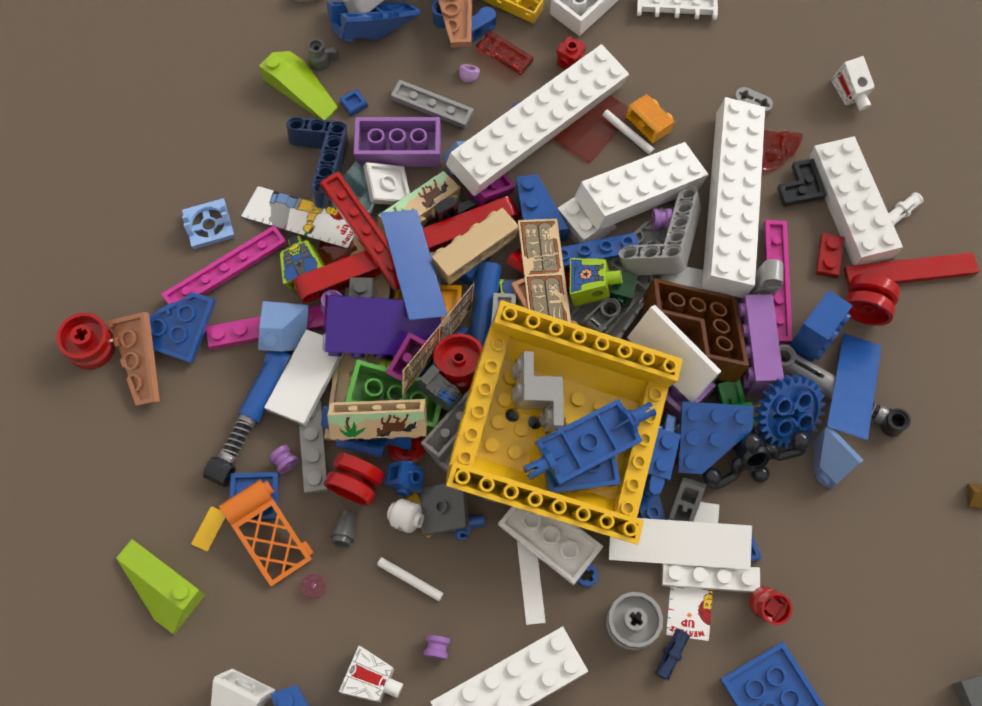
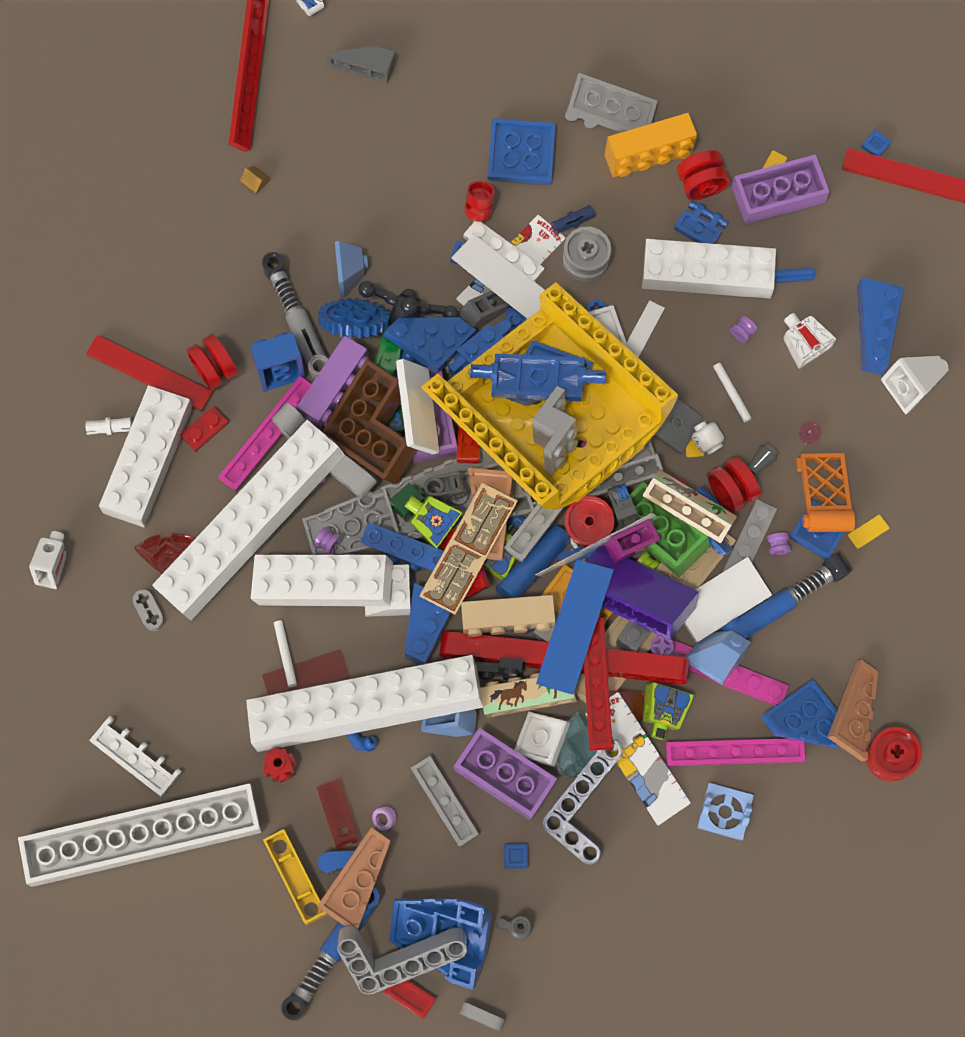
camera: 150 degrees left, 5 degrees up
lime wedge [116,539,206,635] -> none
lime wedge [259,51,338,120] -> none
blue brick [384,460,425,496] -> none
light grey beam [619,186,702,275] -> none
light orange brick [625,94,675,143] -> none
black plate [777,158,826,207] -> none
blue sticker [827,333,882,440] -> none

